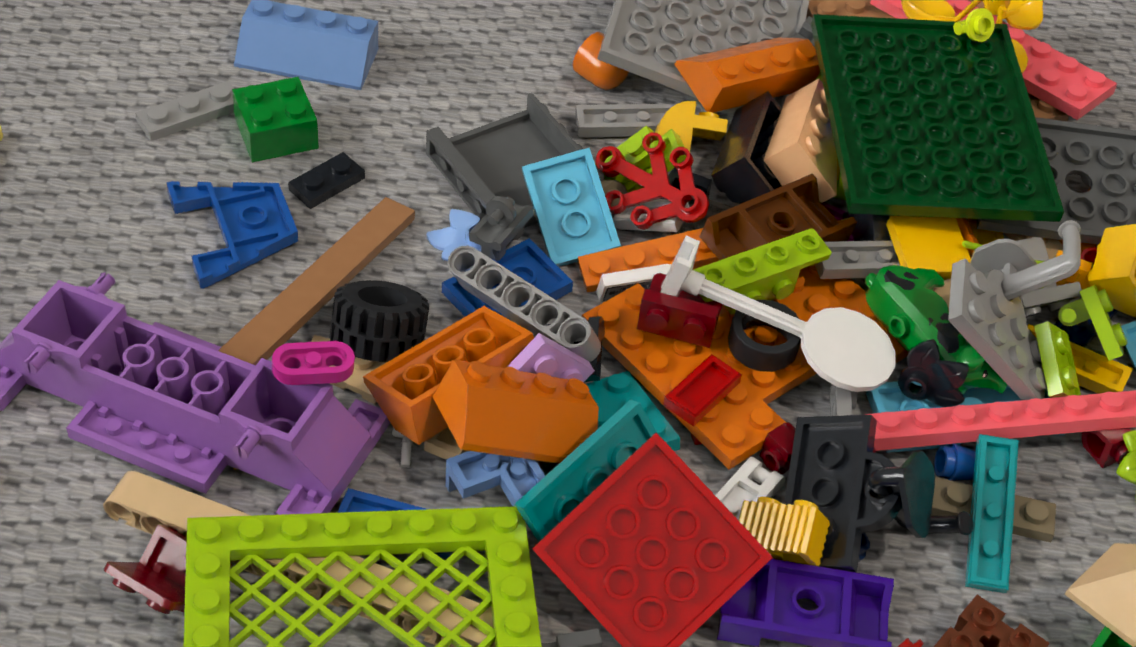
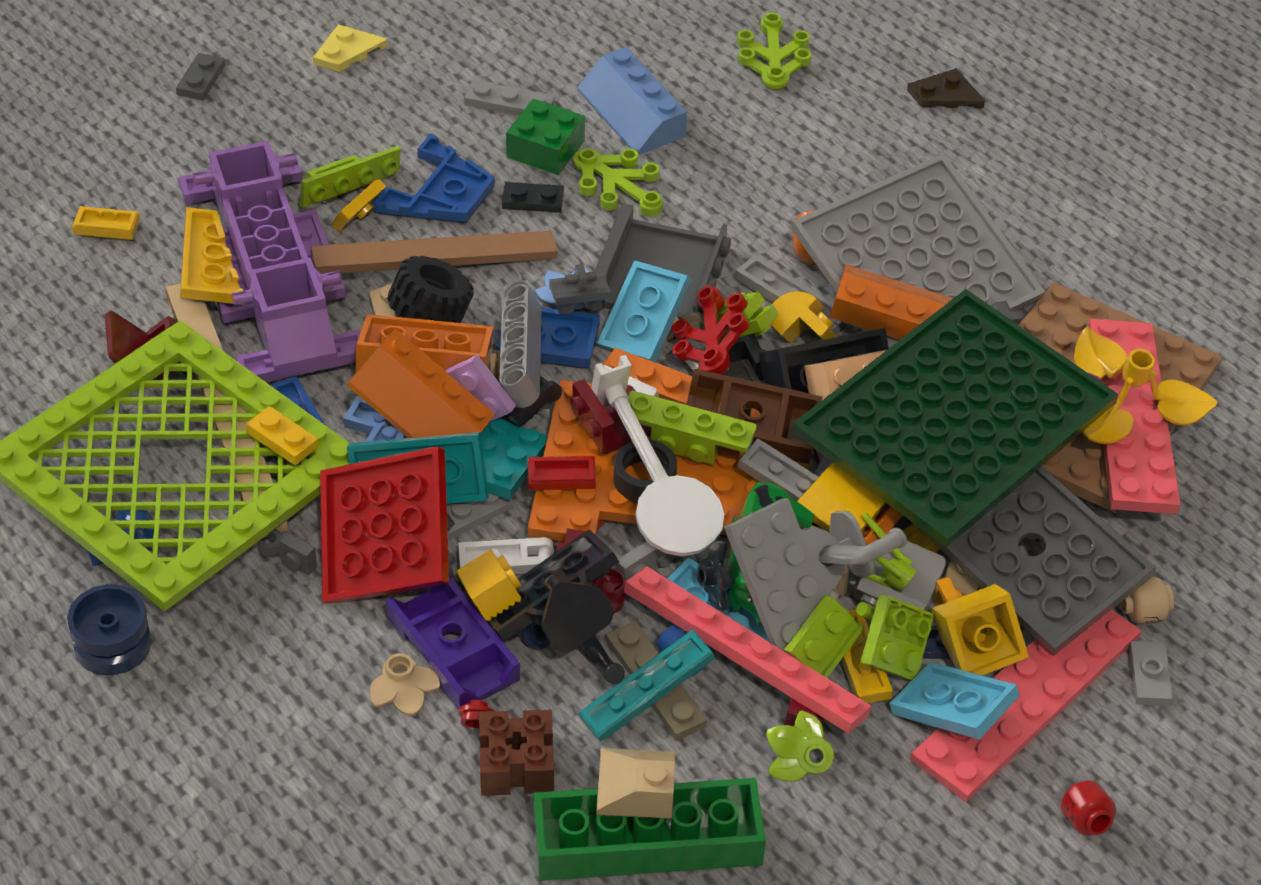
camera: 50 degrees right, 0 degrees up
dark pink plate [272,341,355,385] -> none
neon yellow plate [953,8,995,42] -> none
none -> yellow wing [180,207,243,305]
none -> yellow plate [246,406,318,466]
none -> lime bracket [300,146,401,208]
none -> yellow plate [331,179,386,232]
none -> lime plant [573,148,663,217]

